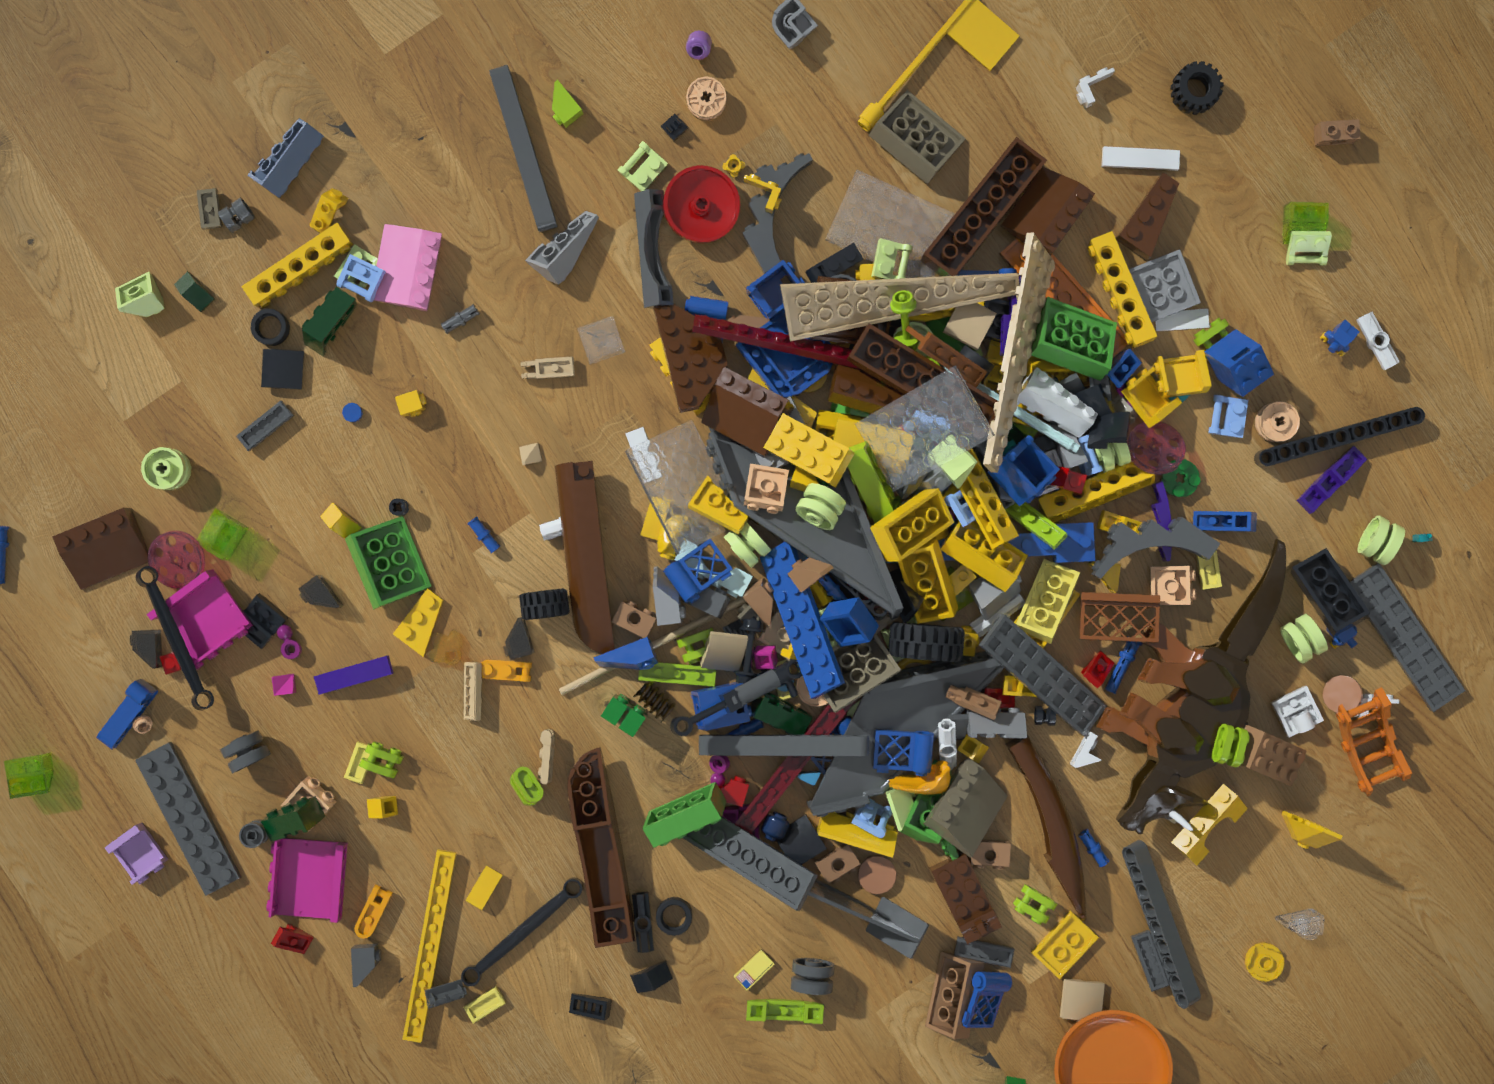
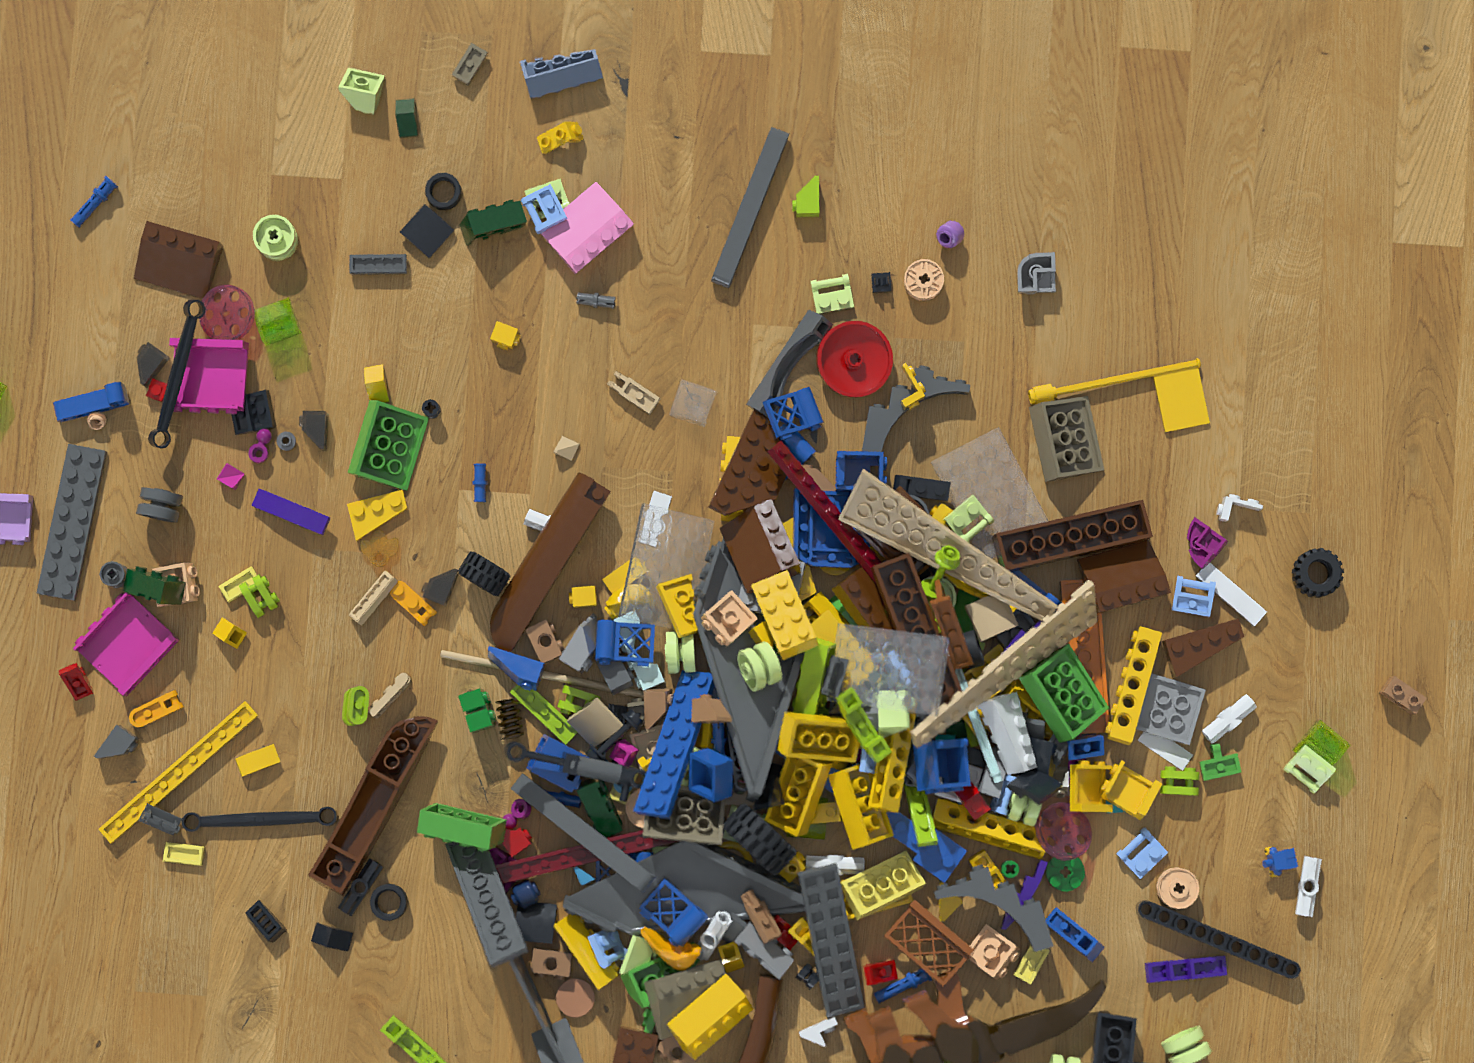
camera: 40 degrees right, 5 degrees down
dark grey wheel [218,197,255,233] -> none
yellow brick [241,223,354,308] -> none
blue tile [342,403,363,422] -> none
light grey wedge [525,211,599,285] -> none
yellow plate [722,154,745,178] -> none
light yellow tile [734,949,775,990] -> none
dark grey wheel [791,958,835,995] -> none
light grey slope [969,575,1022,621] -> none
blue container [1204,329,1274,397] -> none
none -> flat silver plate [277,432,296,451]
none -> yellow brick [569,586,597,608]
none -> yellow slope [667,974,754,1060]
none -> blue piece [762,387,824,440]
none -> dark grey hinge [821,655,849,697]
none -> lime slope [836,687,892,763]
none -> green bush [1000,860,1019,878]
none -> light blue plate [1172,576,1216,617]
none -> magenta brick [1187,517,1228,569]
none -> bright green plate [1199,743,1242,781]
none -> white piece [1202,694,1257,744]

